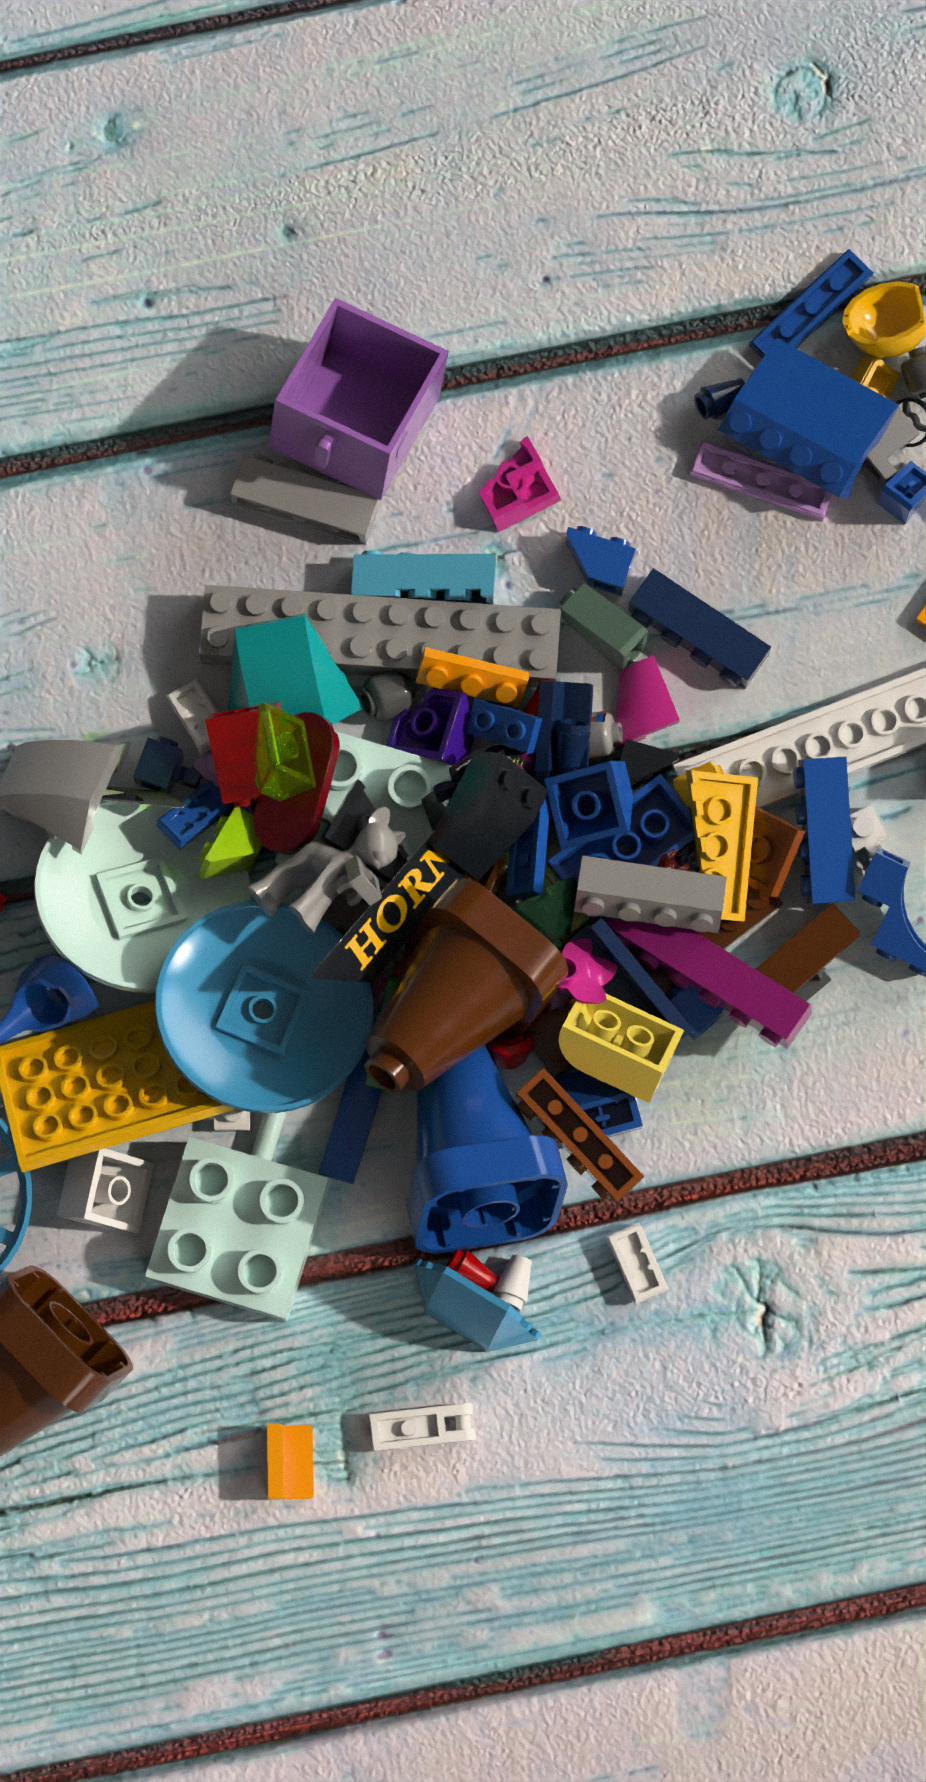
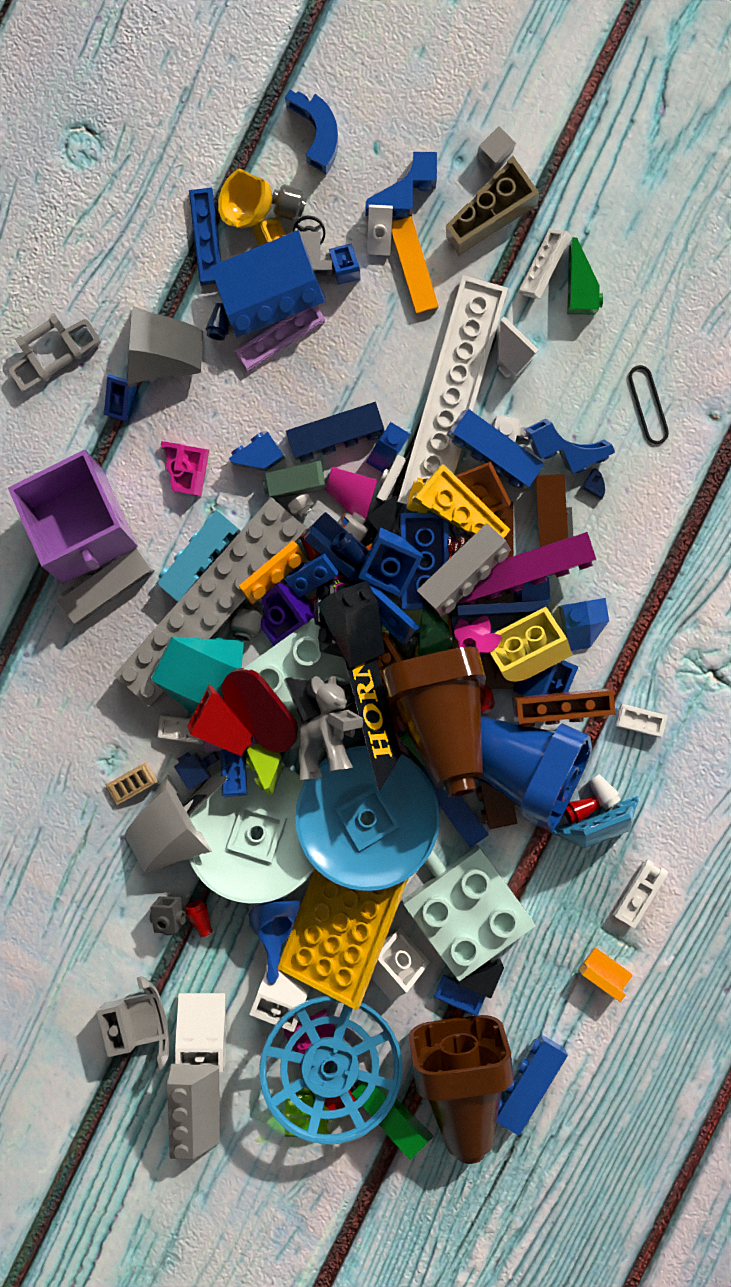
camera: 55 degrees left, 10 degrees up
clear neon green slope [254,702,316,801] -> none
none -> light grey bar [9,313,101,392]
none -> blue slope [104,374,137,421]
none -> tan slope [106,762,158,805]
none -> dark grey wedge [128,306,203,387]
none -> white plate [288,494,313,517]
none -> blue slope [366,421,410,473]
none -> white plate [376,455,406,503]
none -> blue plate [434,974,485,1017]
none -> black slope [459,958,504,999]
none -> reddish brown slope [476,780,518,829]
none -> blue brick [497,1034,568,1136]
none -> blue slope [559,598,609,651]
none -> dark blue tile [581,467,605,500]

